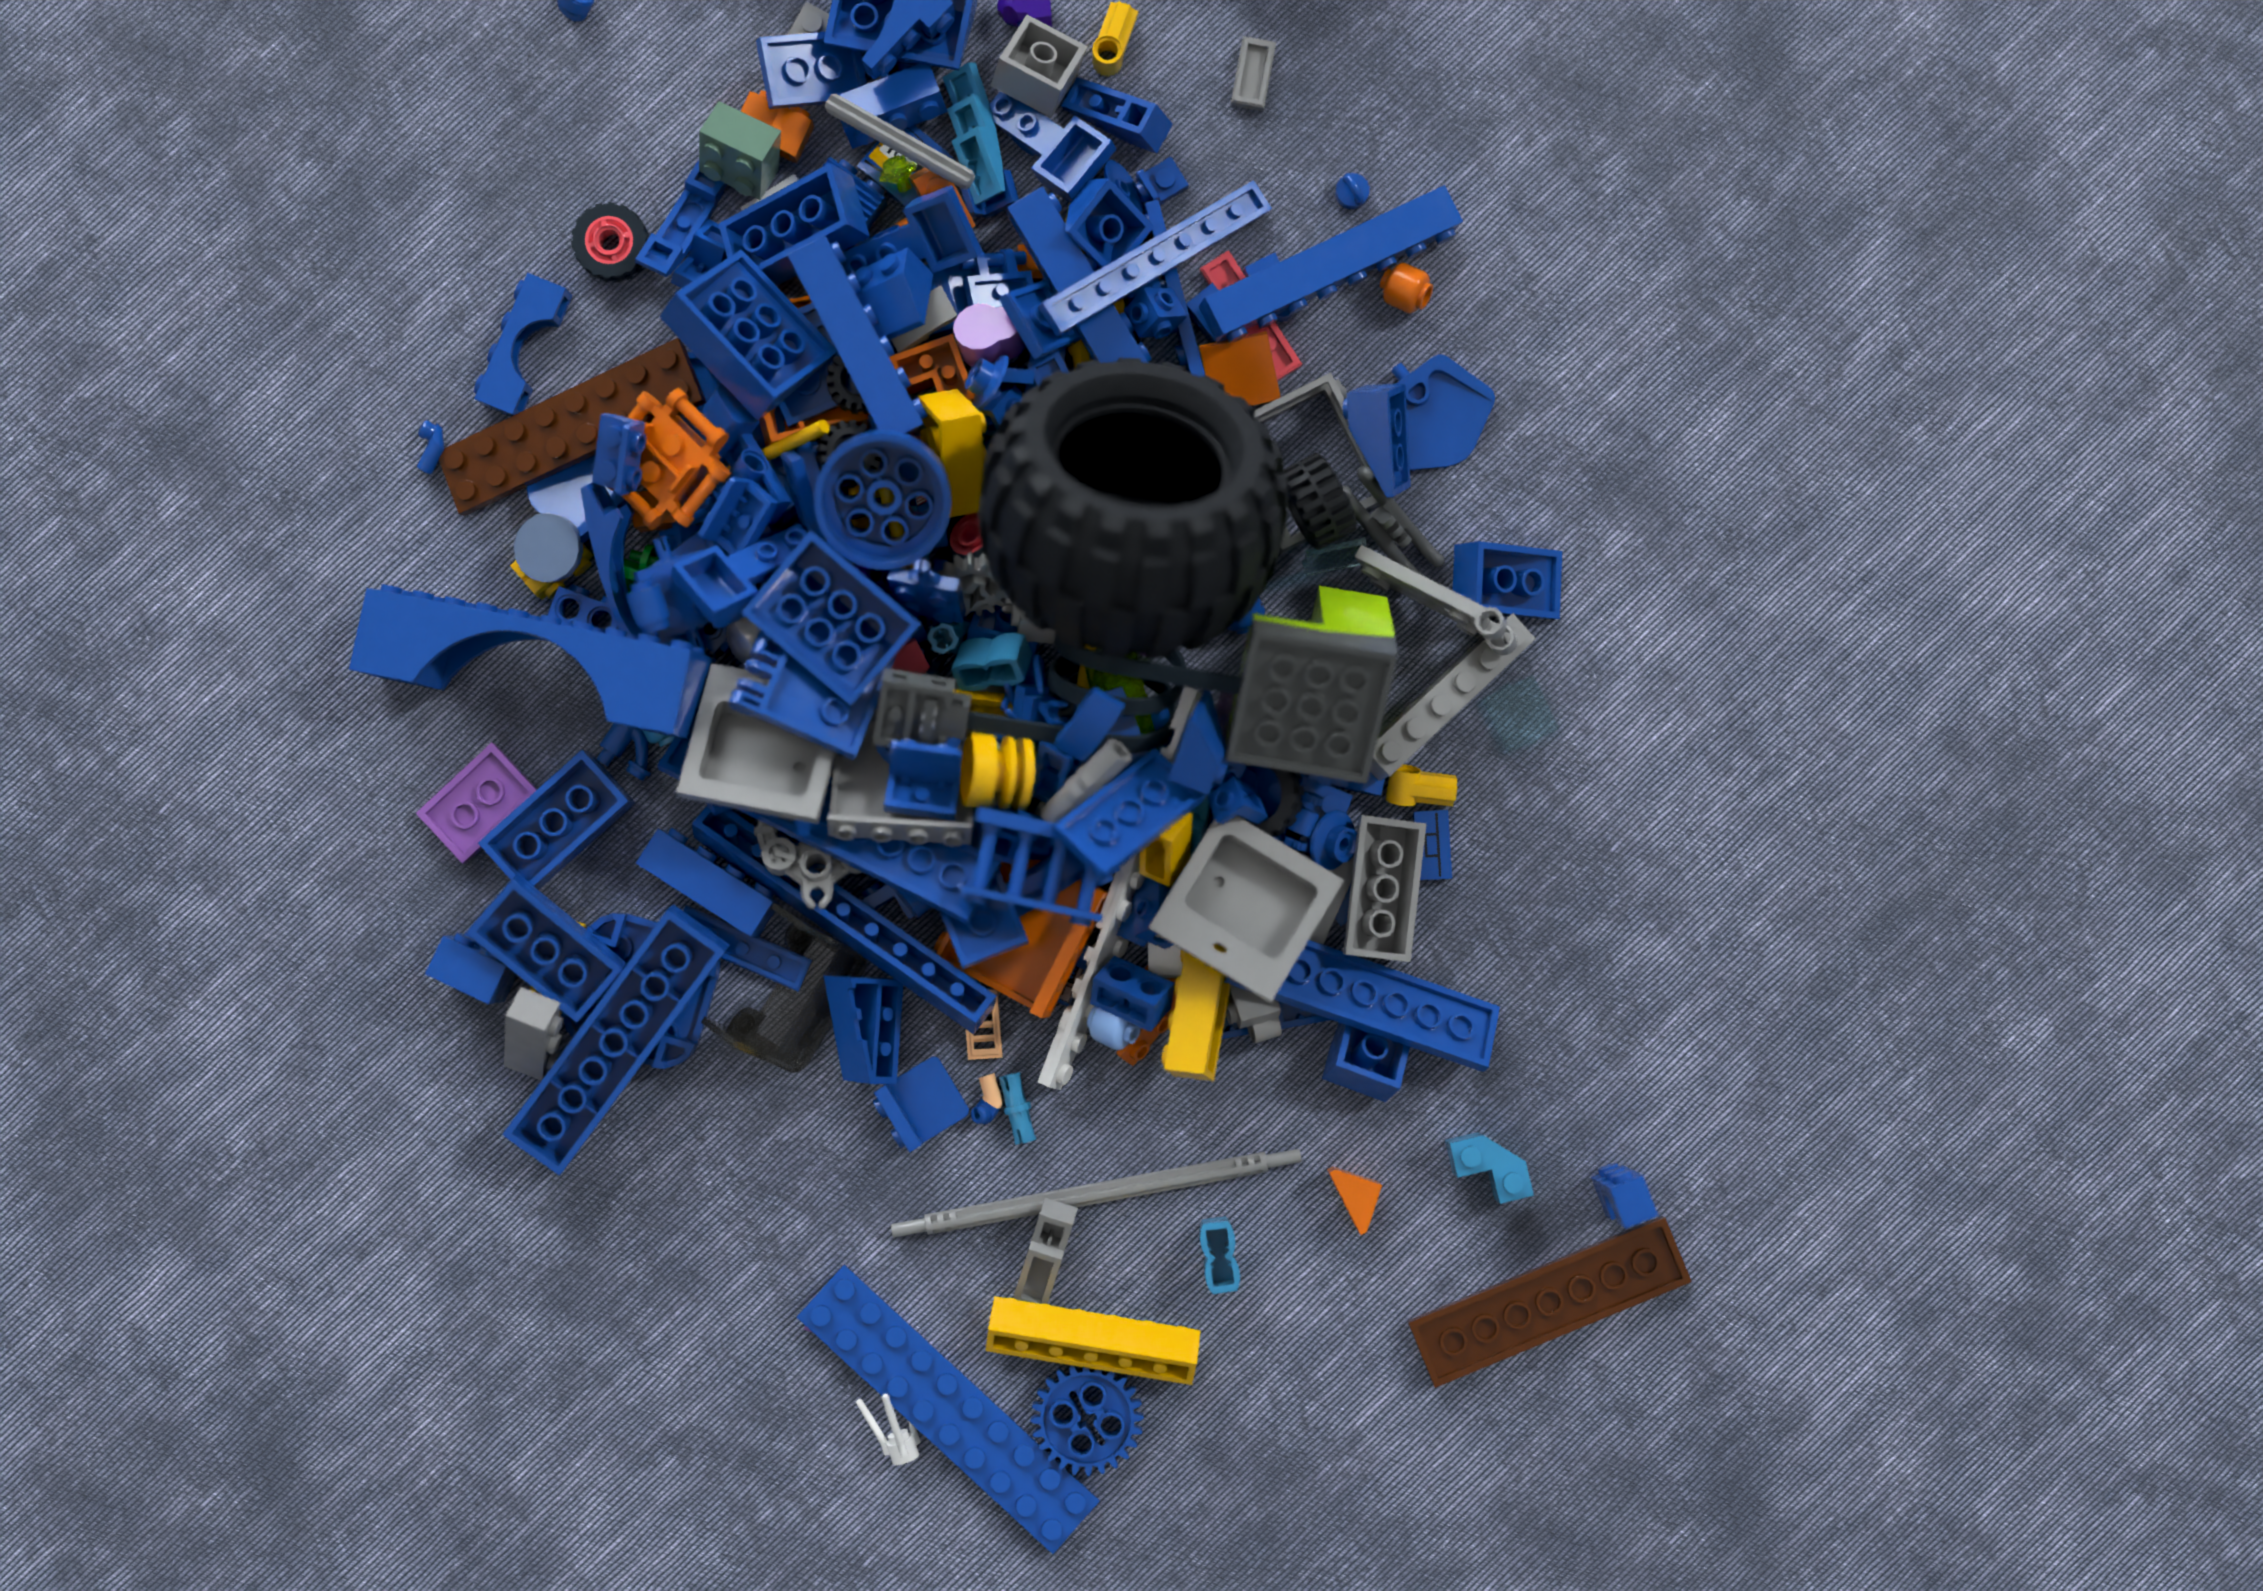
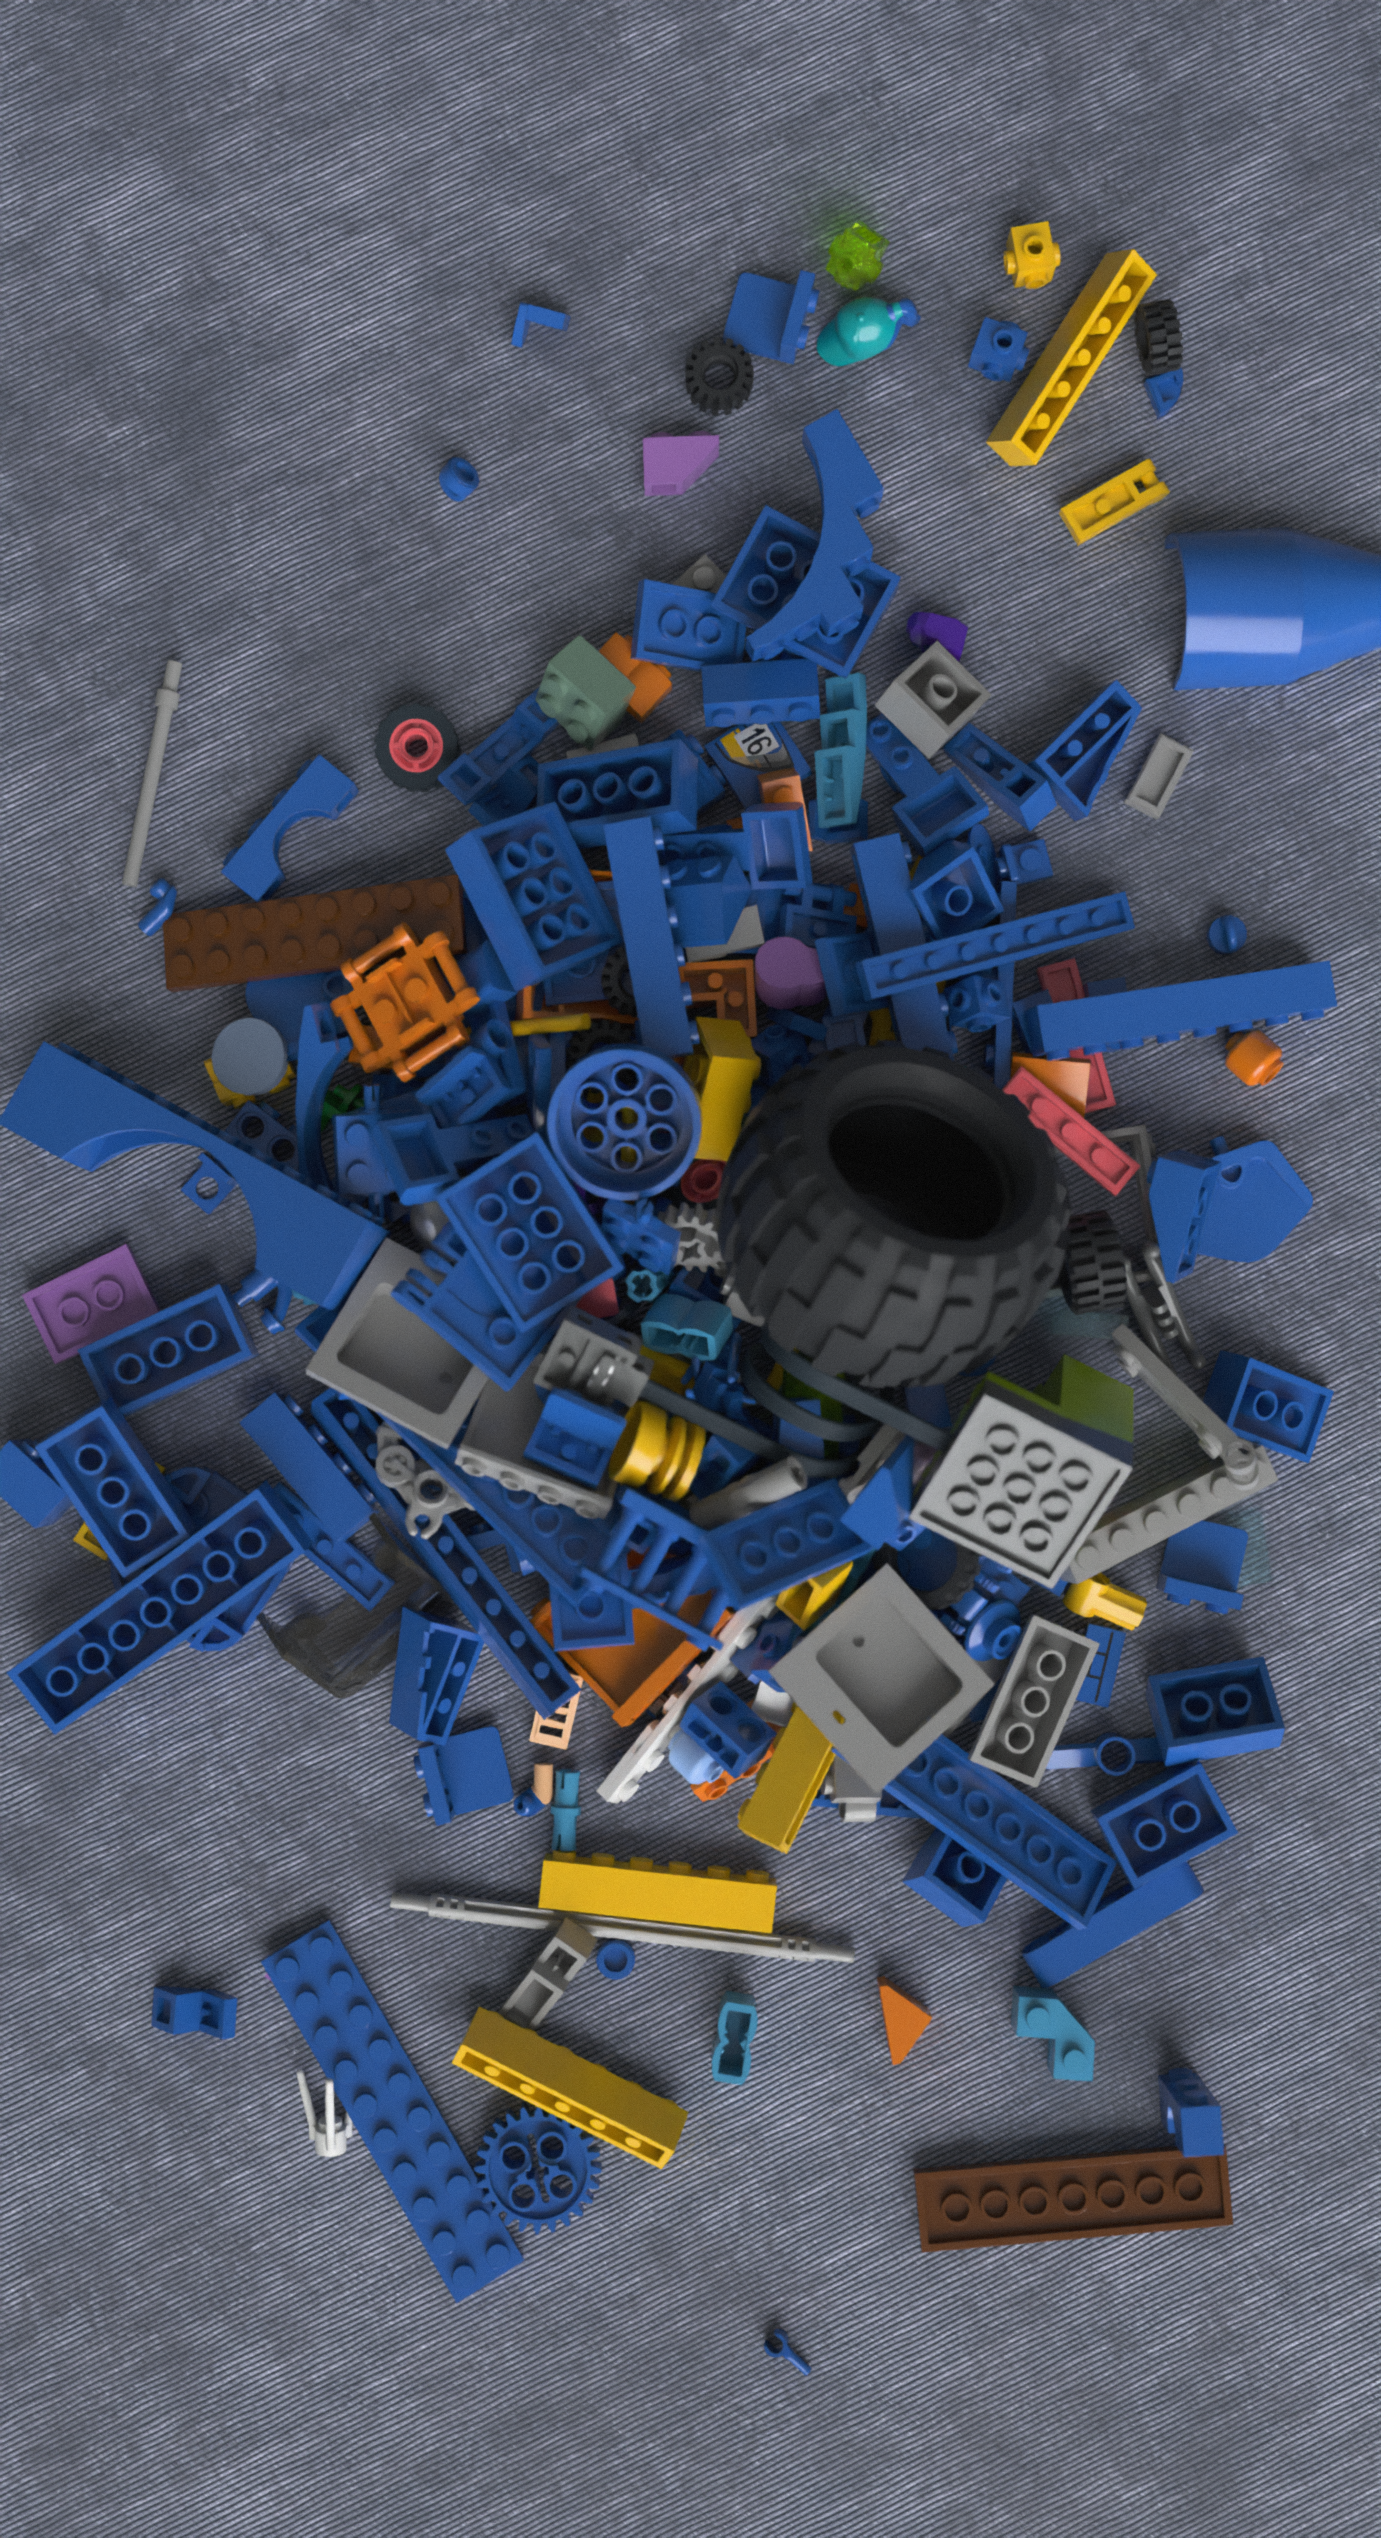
camera: 20 degrees right, 0 degrees up
light grey brick [504,987,563,1081] -> none
blue bracket [592,413,646,496] -> none
blue brick [626,579,671,634] -> none
light grey axle [825,94,975,190] -> none
clear neon green plant [879,155,917,193] -> none
blue piece [965,355,1009,411] -> none
blue slope [1053,687,1125,763] -> none
yellow piece [1092,1,1138,76] -> none
blue bracket [1207,777,1268,825] -> none
none -> light grey bar [122,660,183,887]
none -> blue slope [151,1986,238,2039]
none -> blue bracket [181,1152,238,1215]
none -> yellow brick [538,1848,777,1933]
none -> blue tile [596,1938,635,1980]
none -> blue hand [764,2329,811,2376]
none -> blue brick [901,1383,952,1428]
none -> coral tile [1001,1066,1140,1196]
none -> blue beam [1021,1861,1204,1988]
none -> blue wedge [1026,680,1142,821]
none -> blue piece [1046,1732,1163,1776]
none -> blue brick [1090,1761,1238,1889]
none -> blue brick [1145,1656,1285,1767]
none -> blue bracket [1156,1520,1248,1614]

